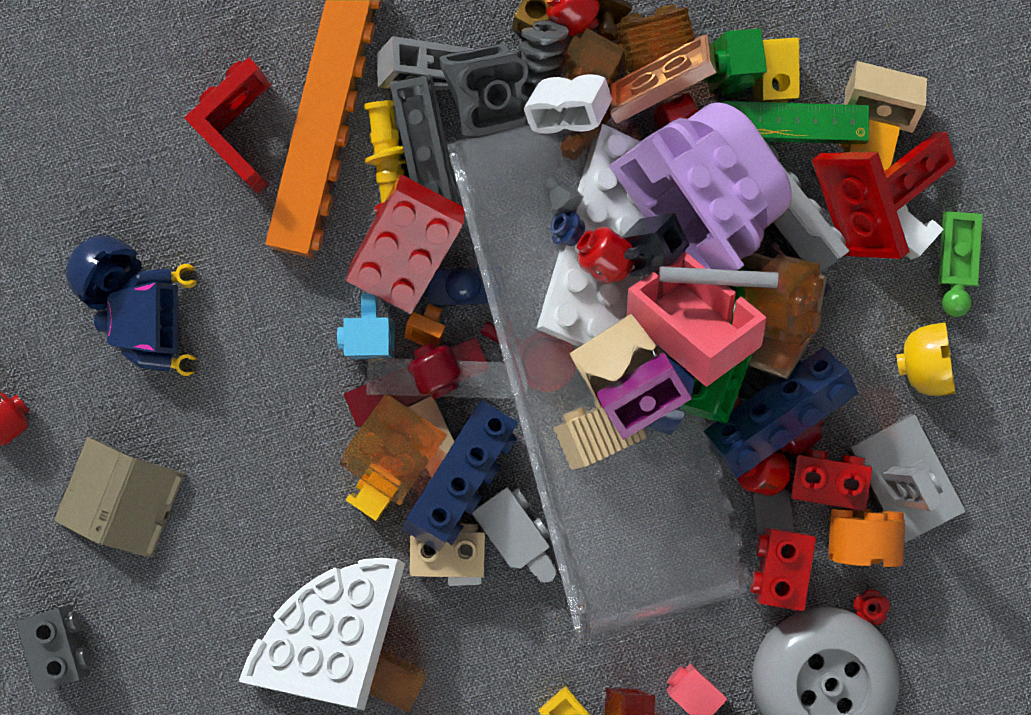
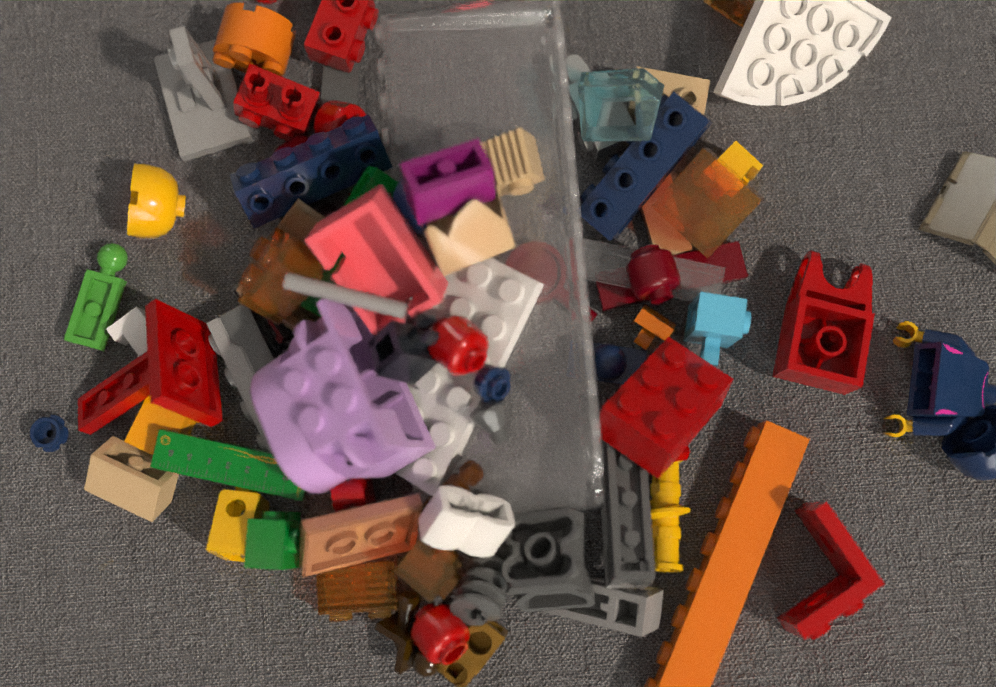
camera: 165 degrees left, 5 degrees down
none -> dark blue plate [30,415,69,452]
none -> clear light blue tile [578,68,665,142]
none -> red brick [772,250,875,395]

